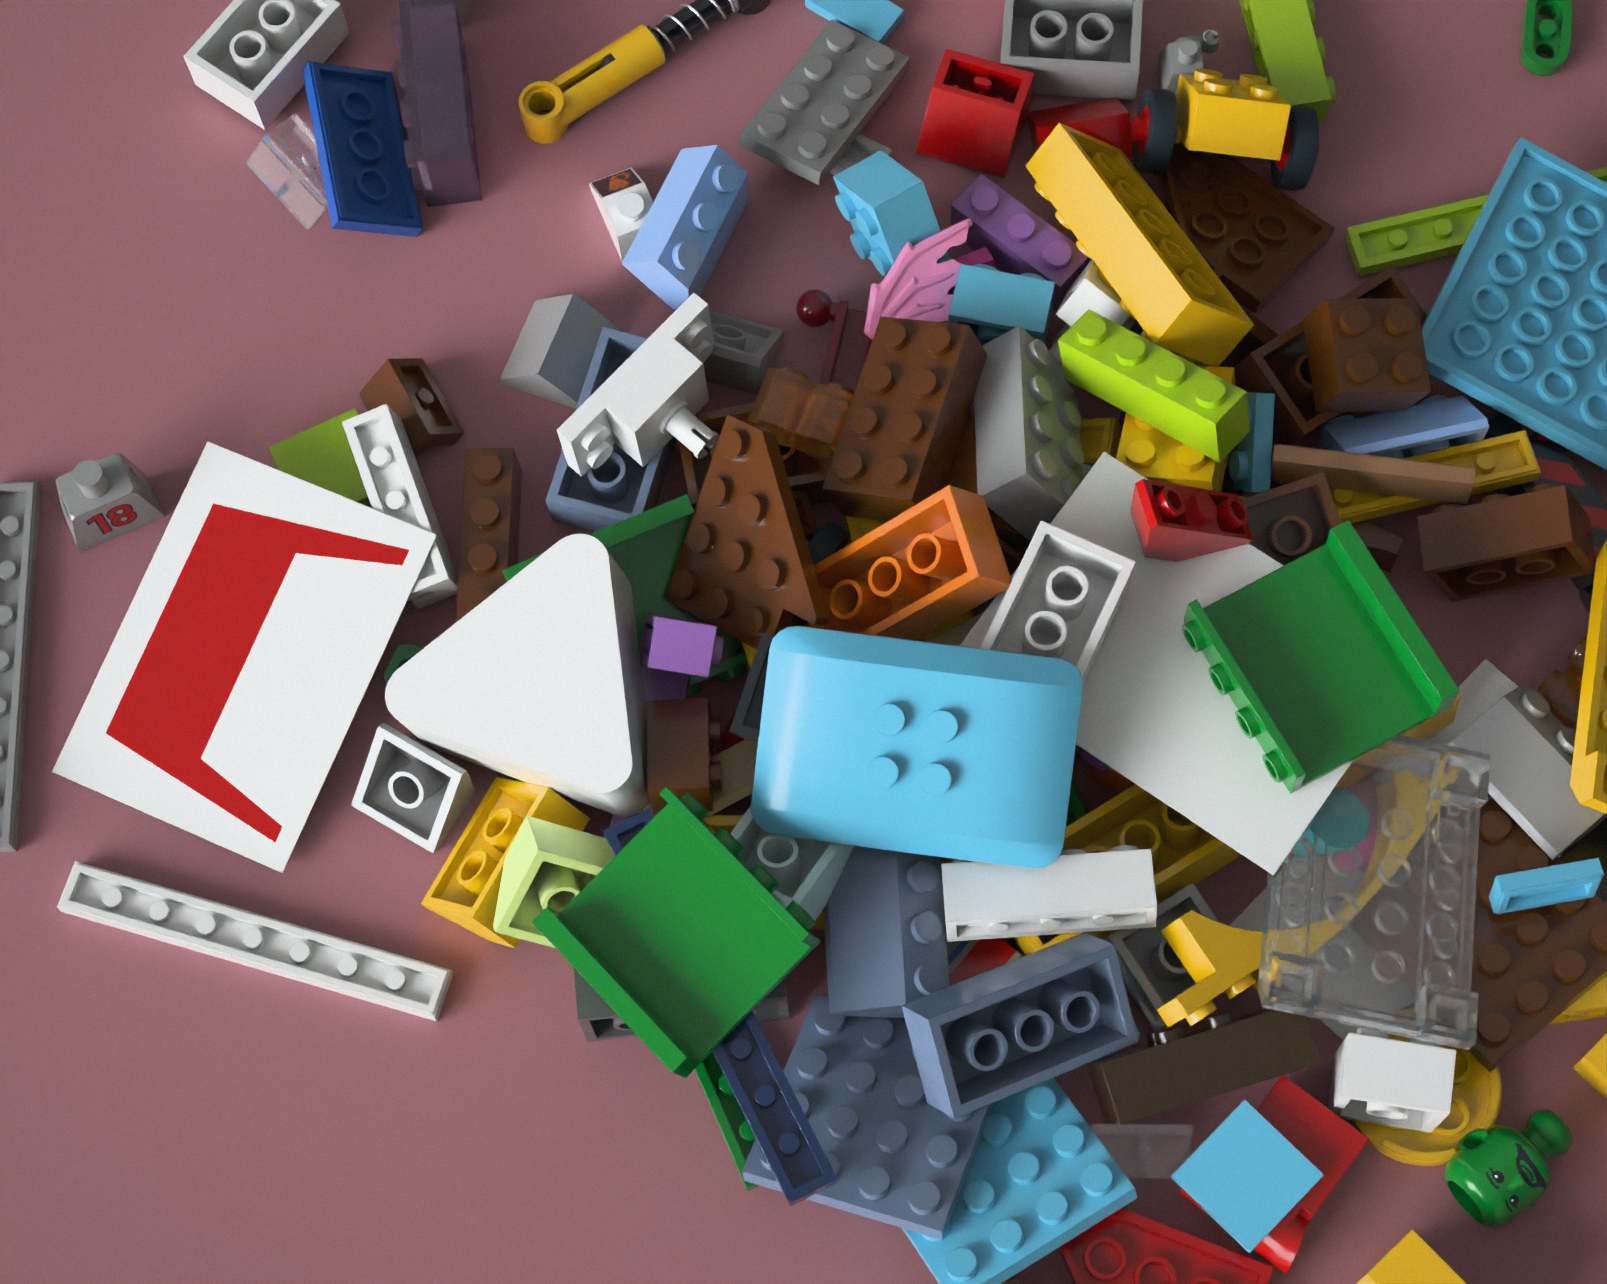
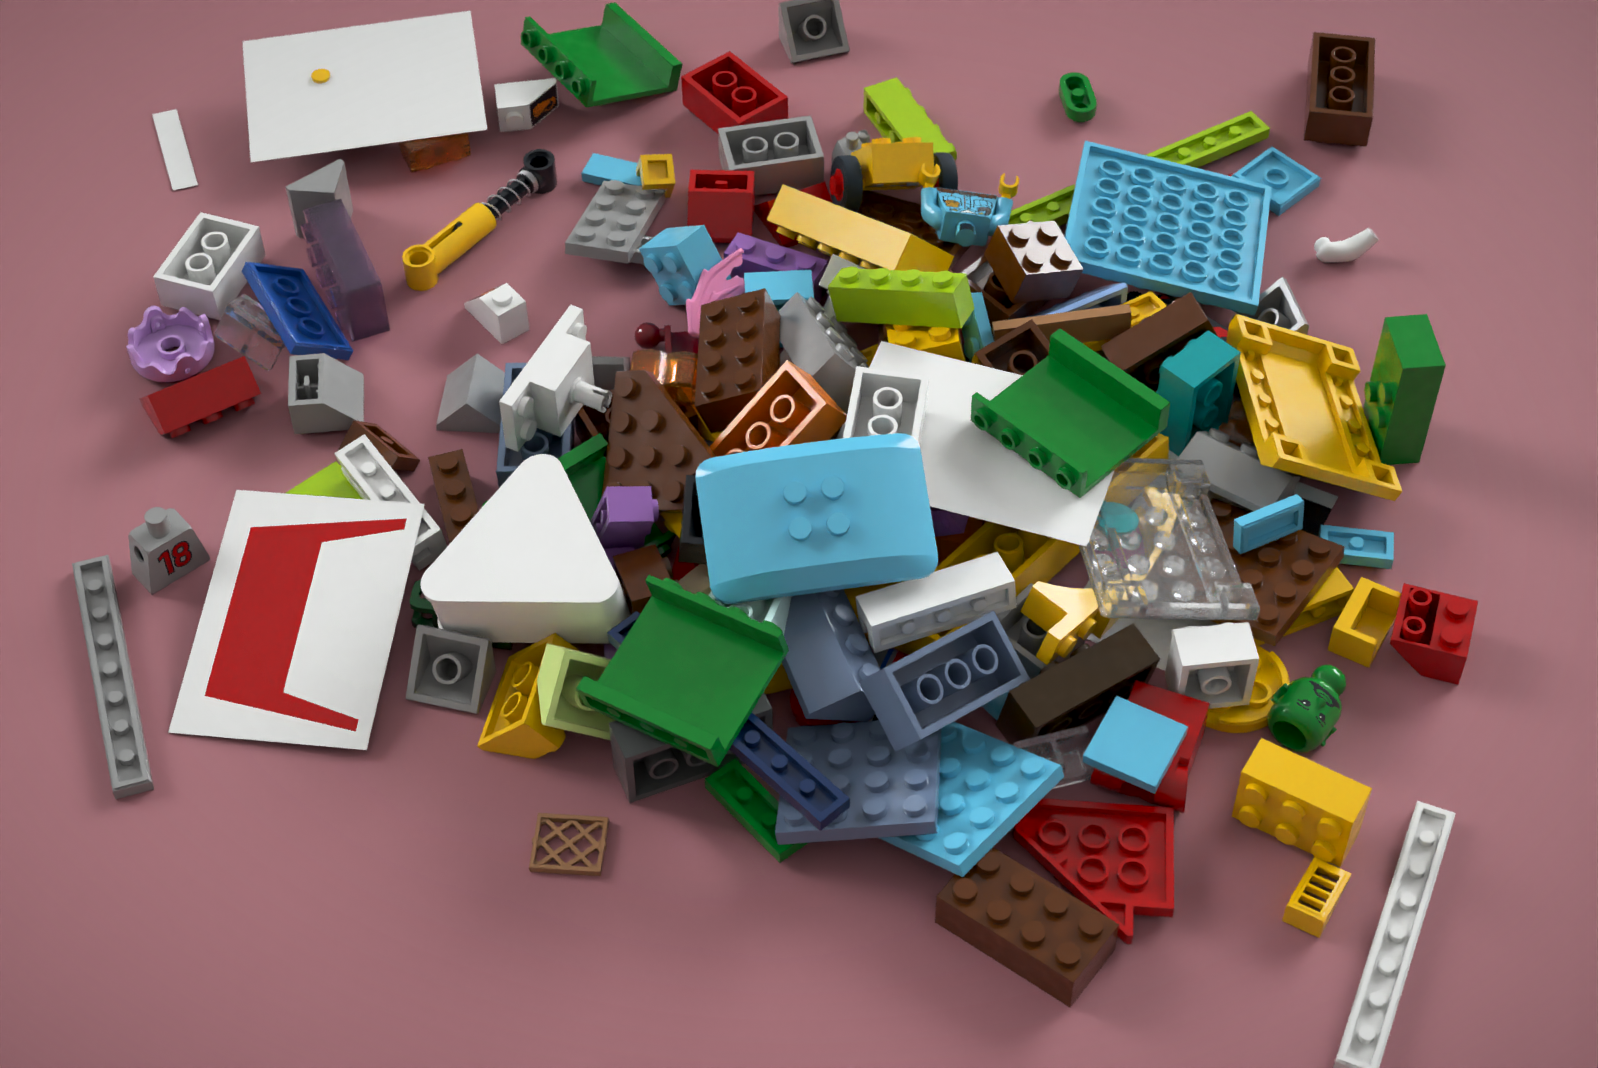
camera: 20 degrees left, 20 degrees down
white tile [57,861,453,1021] -> none
light blue slope [622,145,748,311] -> none
red slope [1130,479,1253,562] -> none
none -> lavender plate [126,306,215,383]
none -> red slope [140,356,261,438]
none -> light grey slope [288,353,364,434]
none -> medium nougat window [529,813,609,876]
none -> yellow panel [636,154,676,198]
none -> medium azure torso [917,163,1019,247]
none -> teal brick [1156,330,1241,457]

